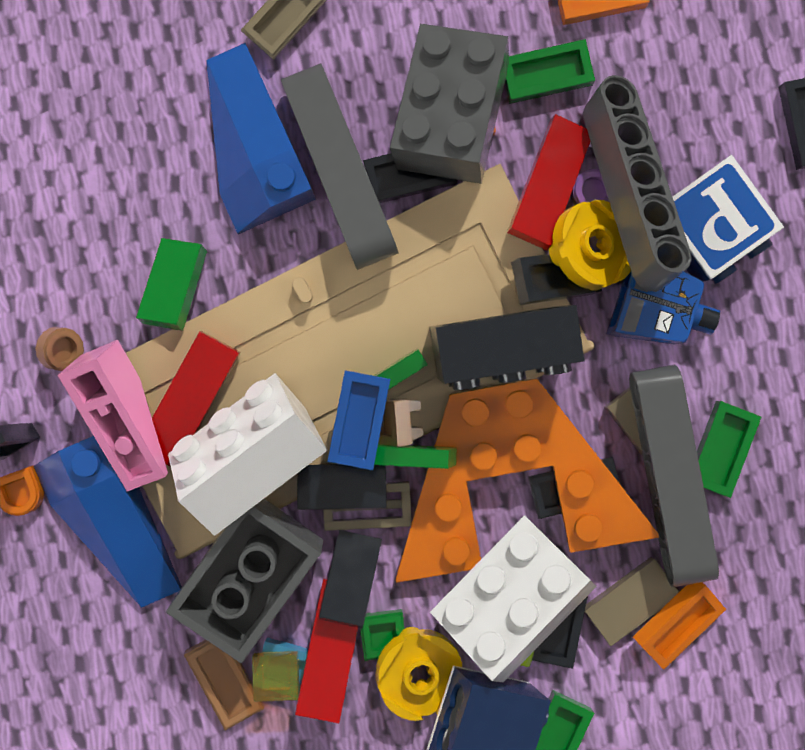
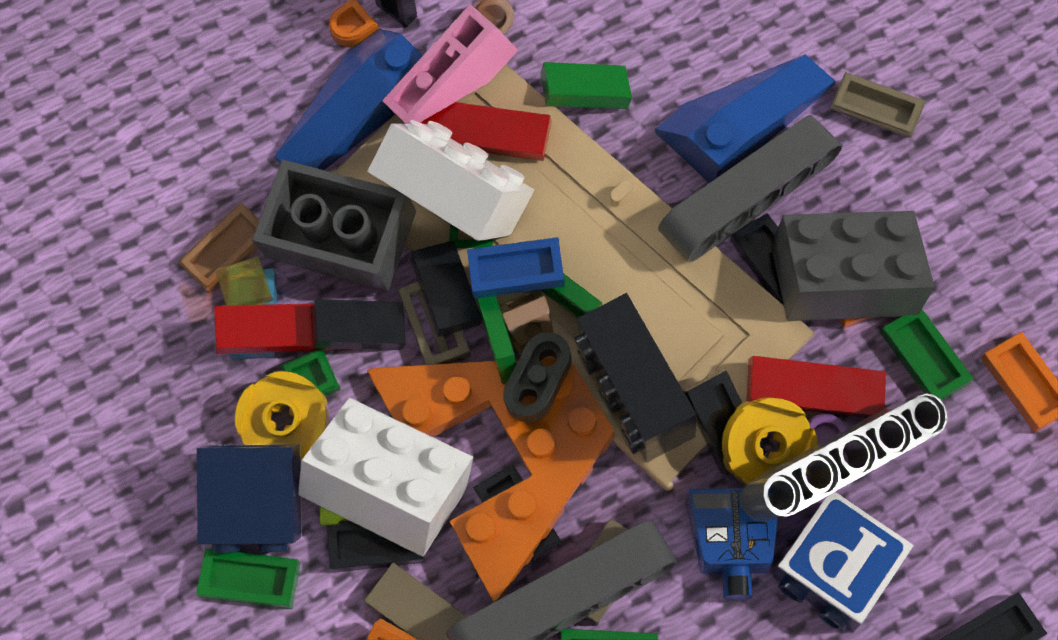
camera: 75 degrees right, 20 degrees down
none -> pearl dark grey plate [503,333,572,423]

